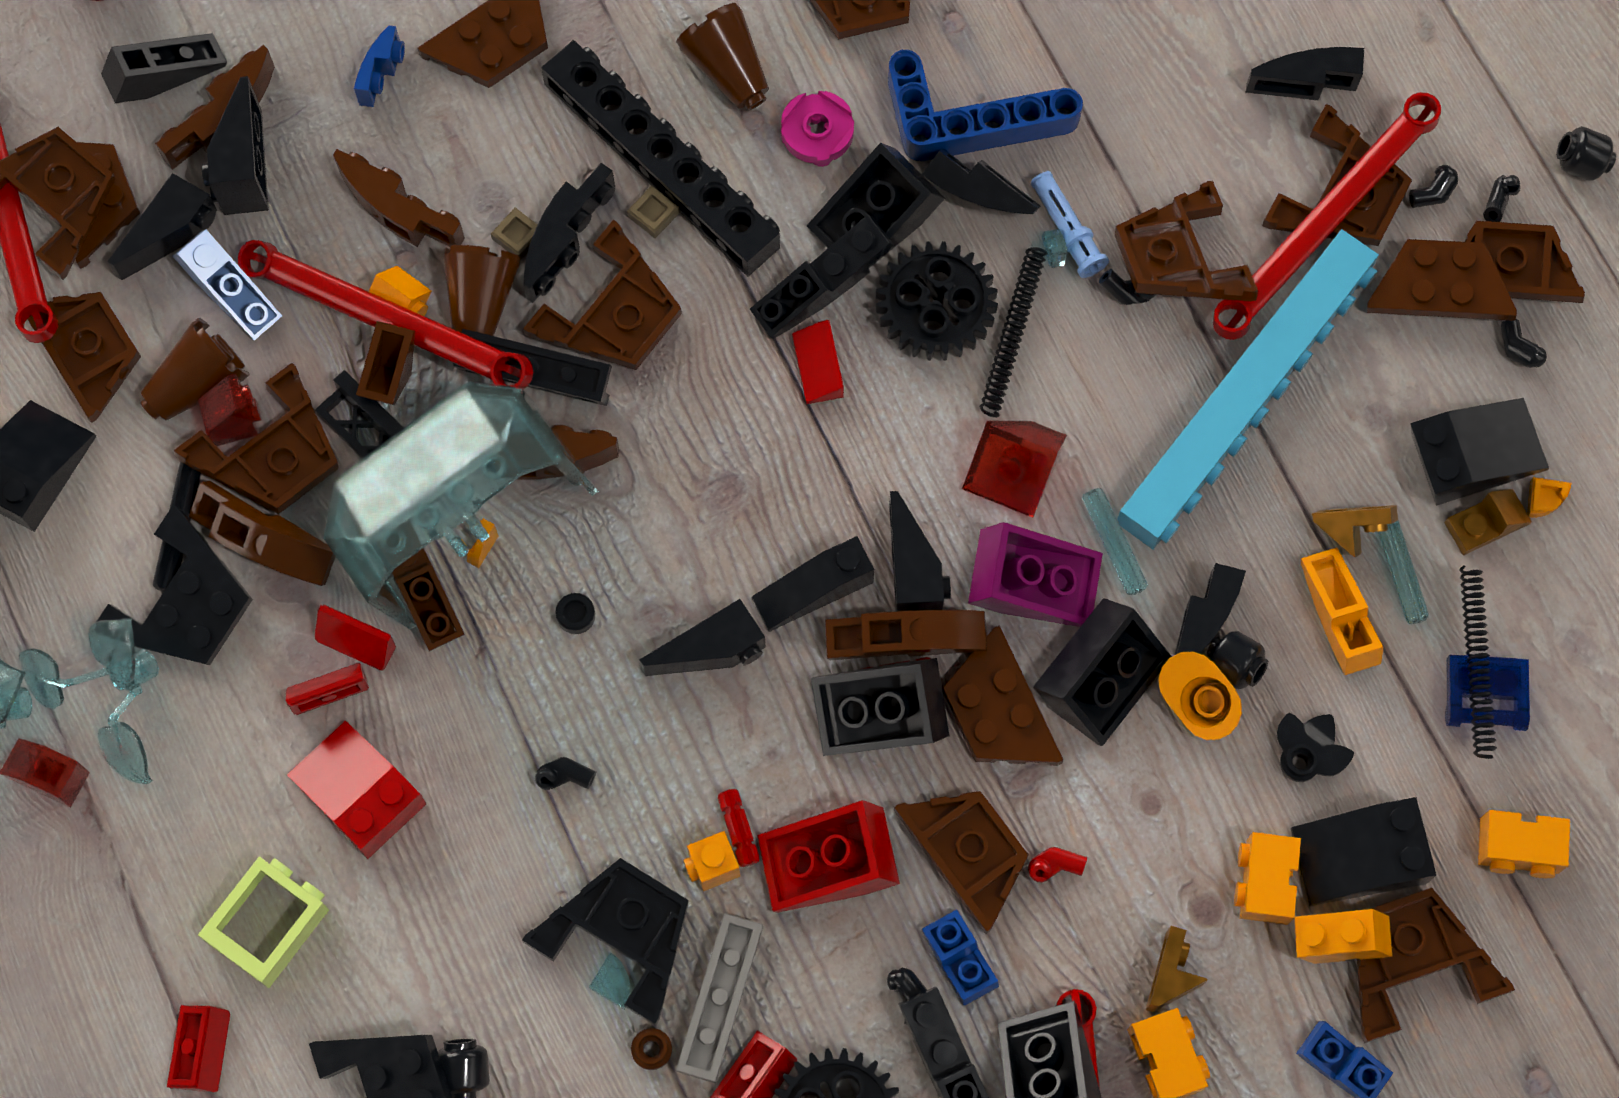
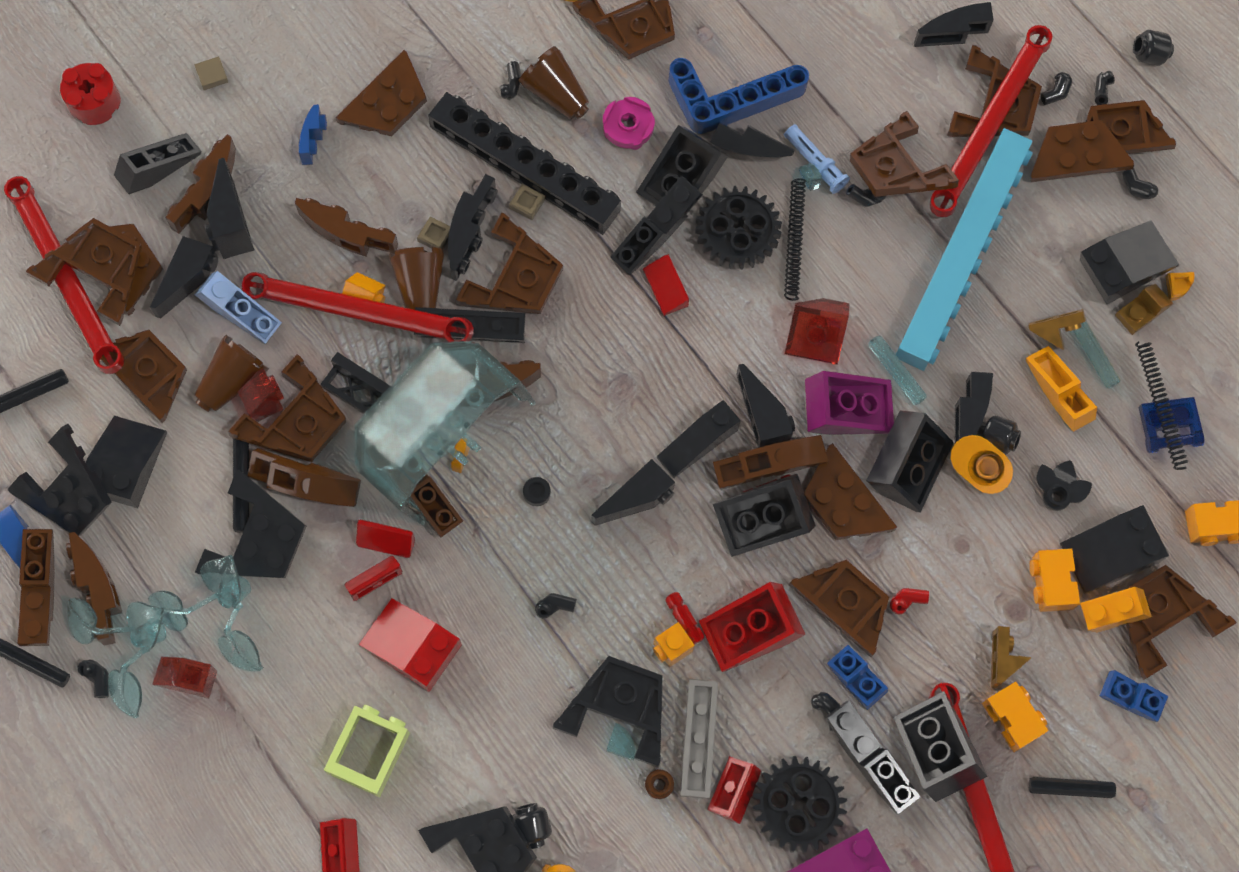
camera: 15 degrees left, 0 degrees up
reddish brown slope [356,321,415,406] -> none
none -> black arm [500,61,521,99]

